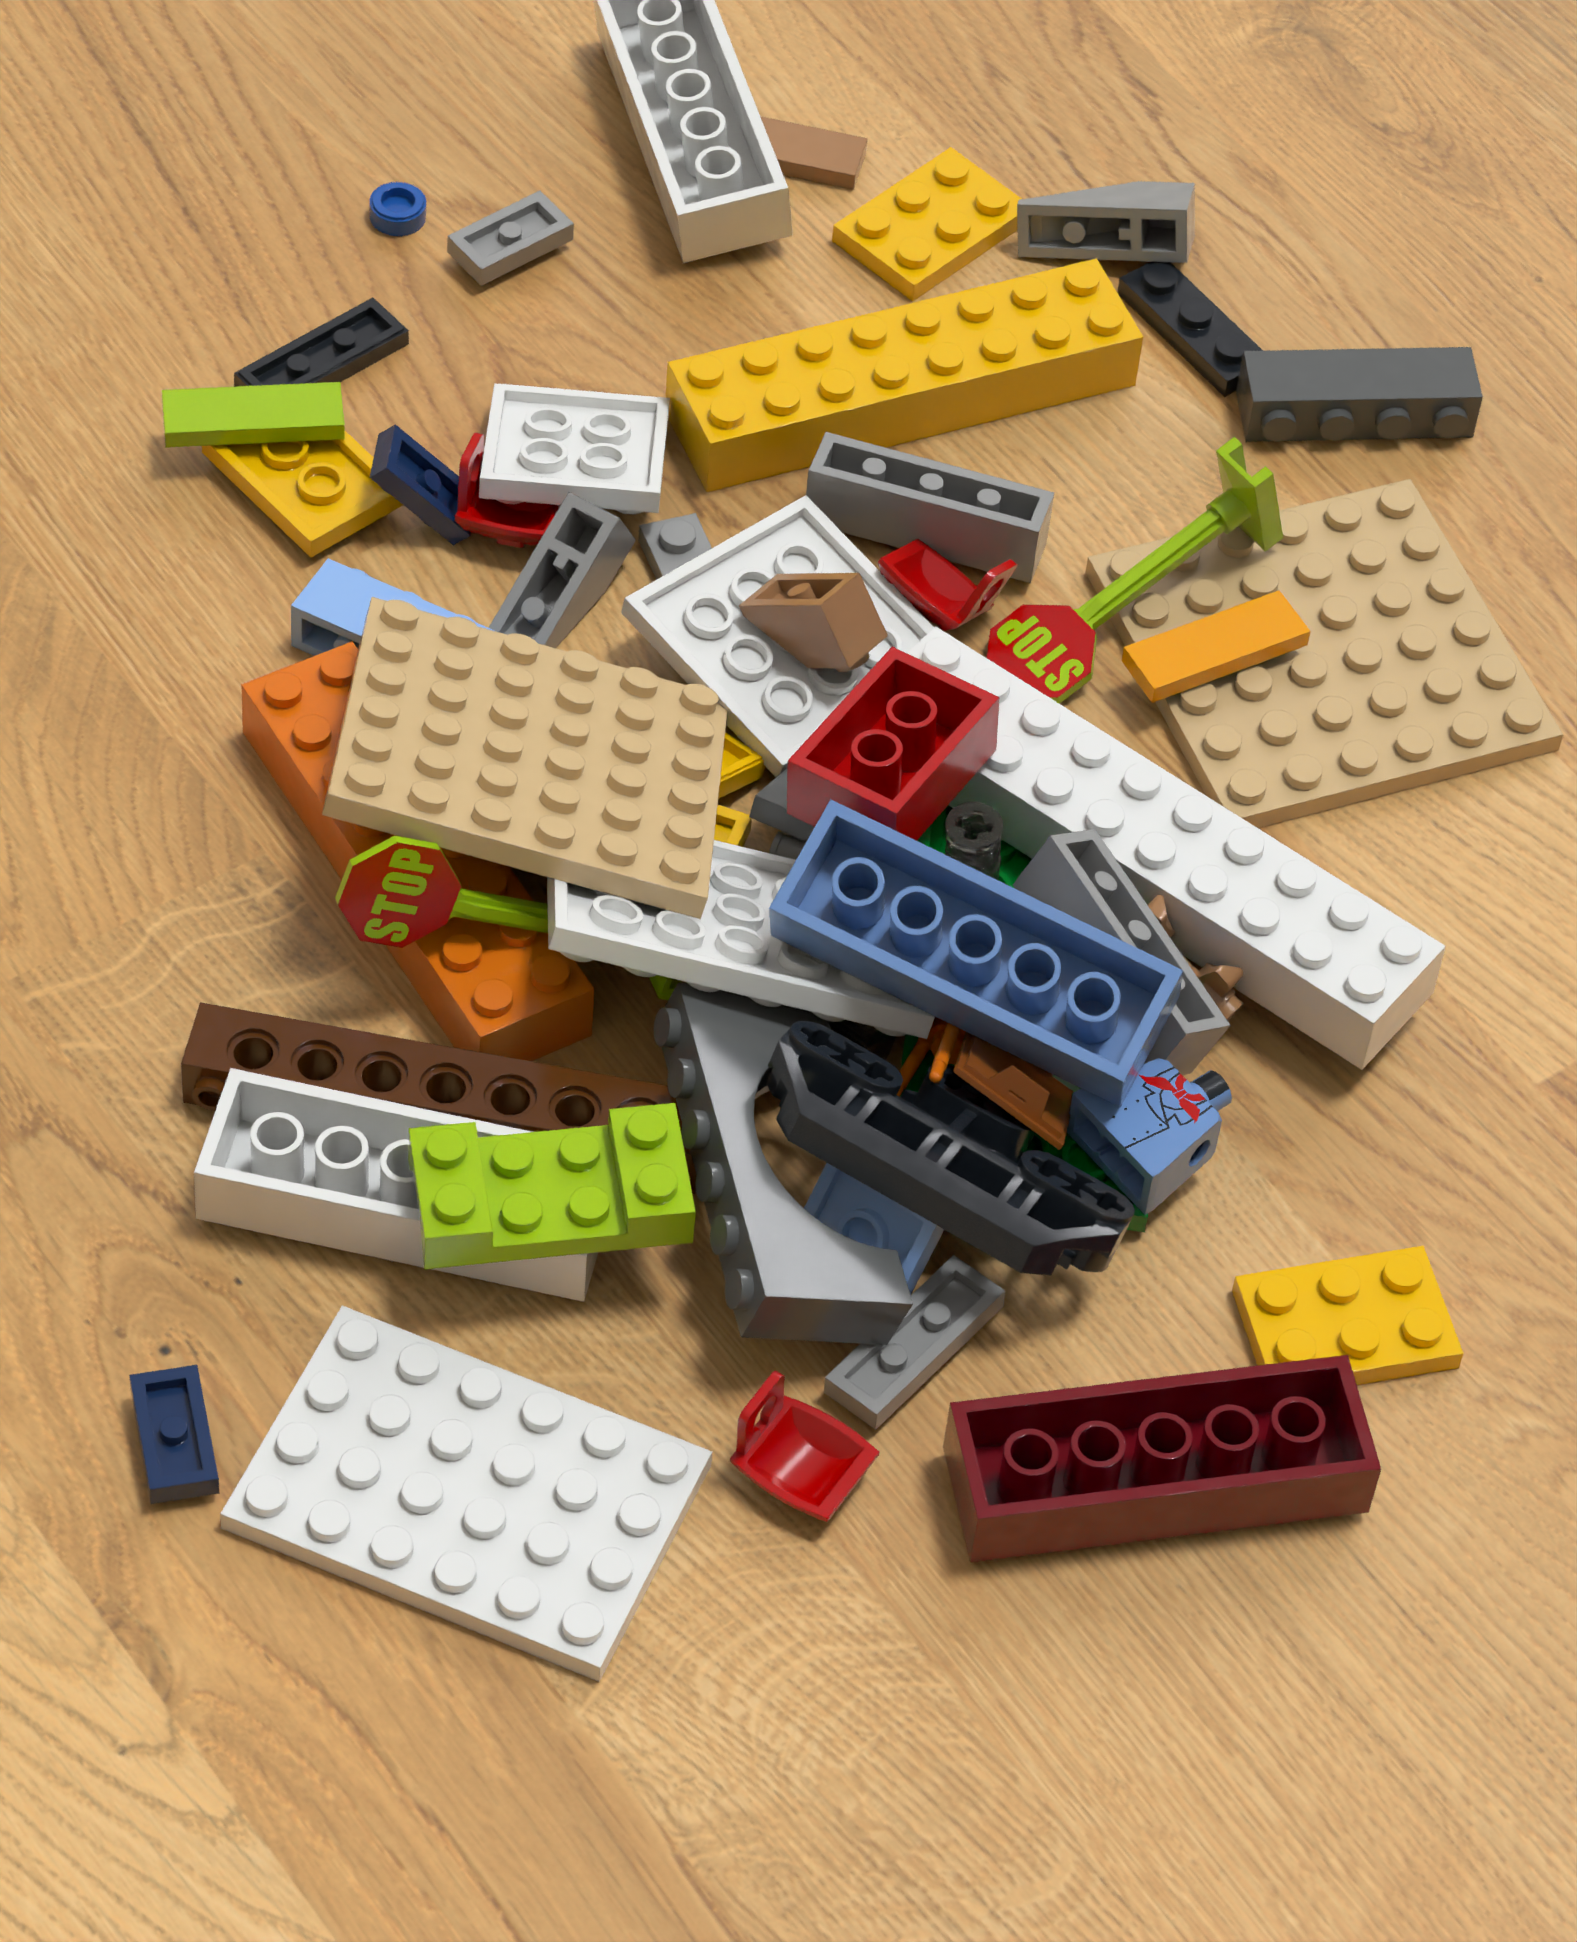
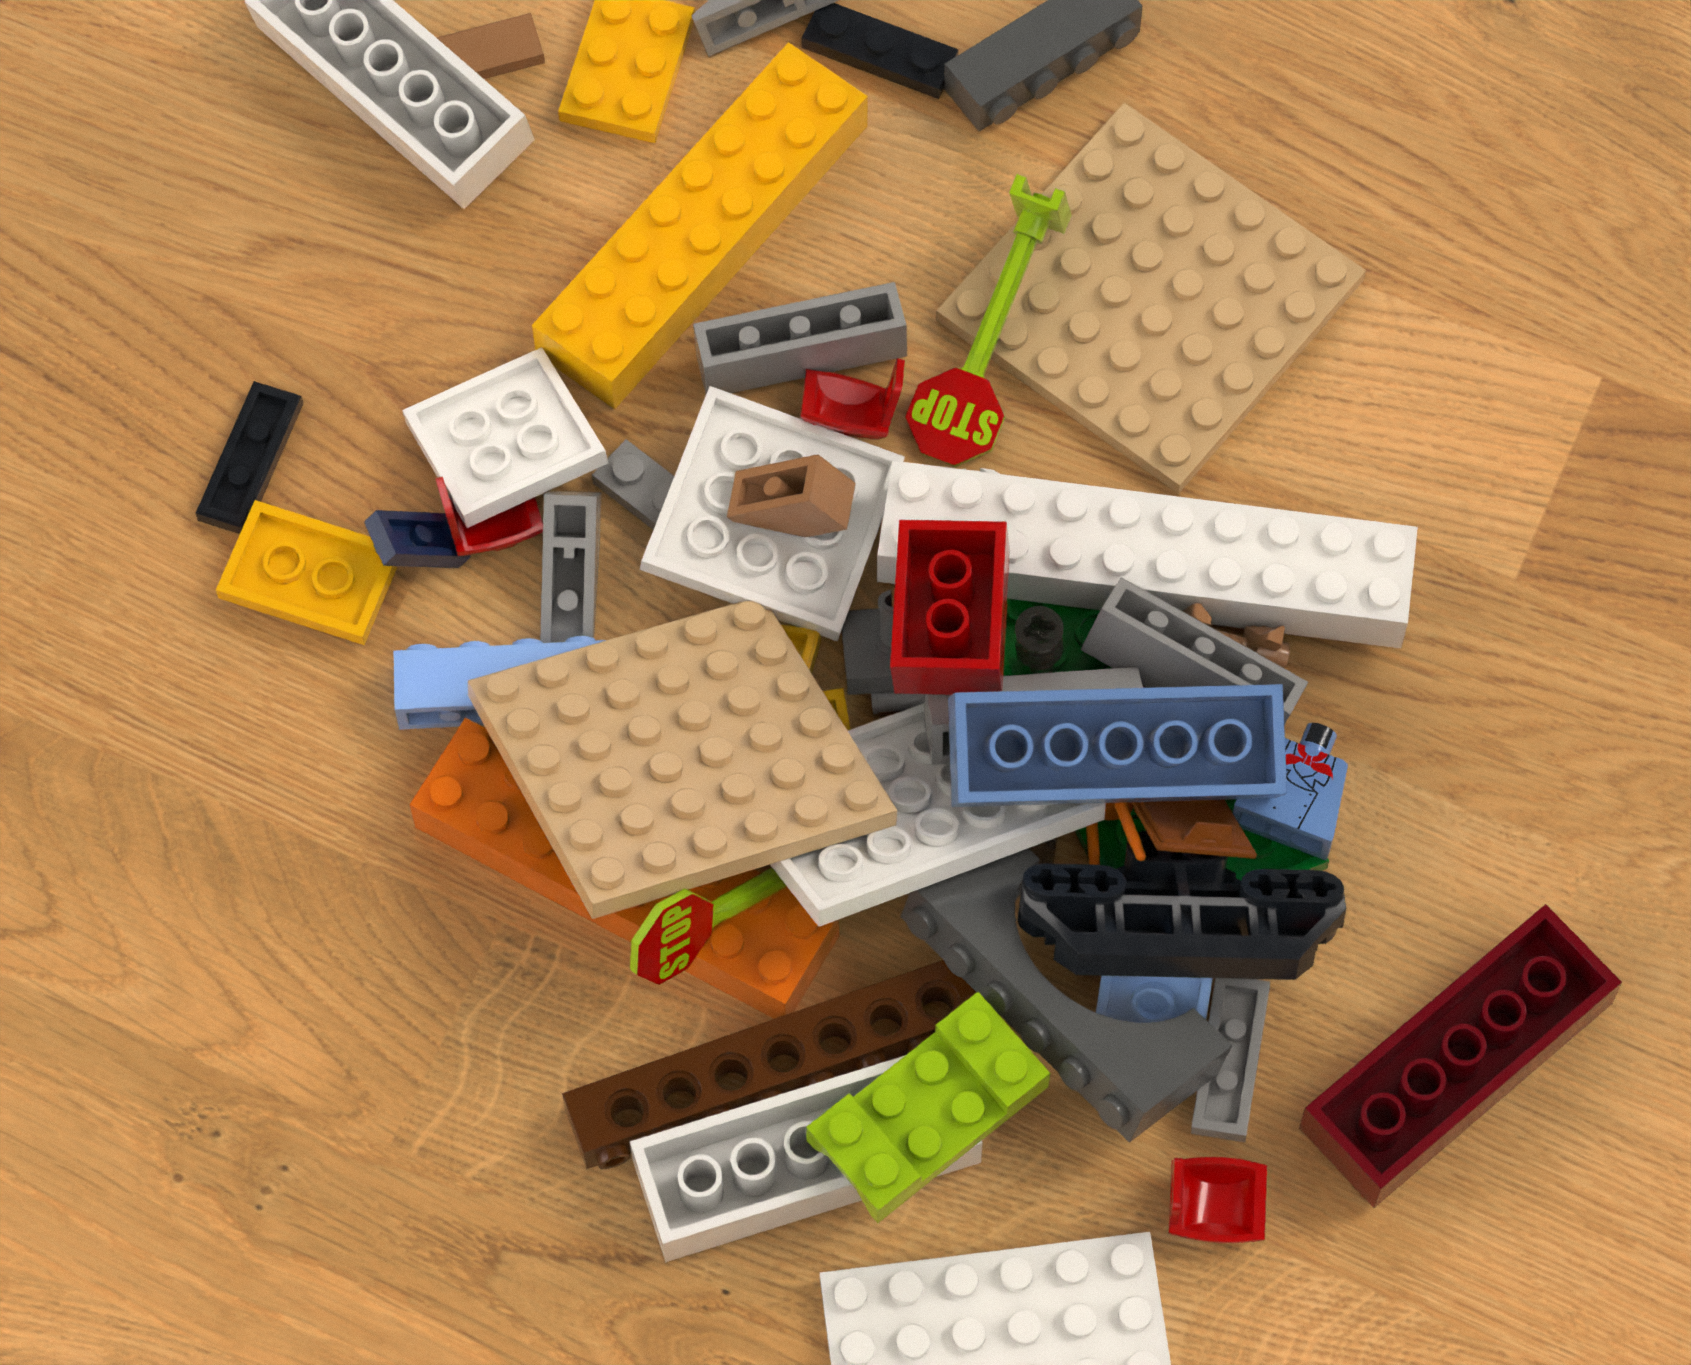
camera: 25 degrees left, 15 degrees up
lime tile [162,382,345,448] -> none
blue tile [369,182,426,236] -> none
light grey plate [447,190,574,286] -> none
light orange tile [1121,590,1311,703] -> none
yellow plate [1232,1245,1464,1385] -> none

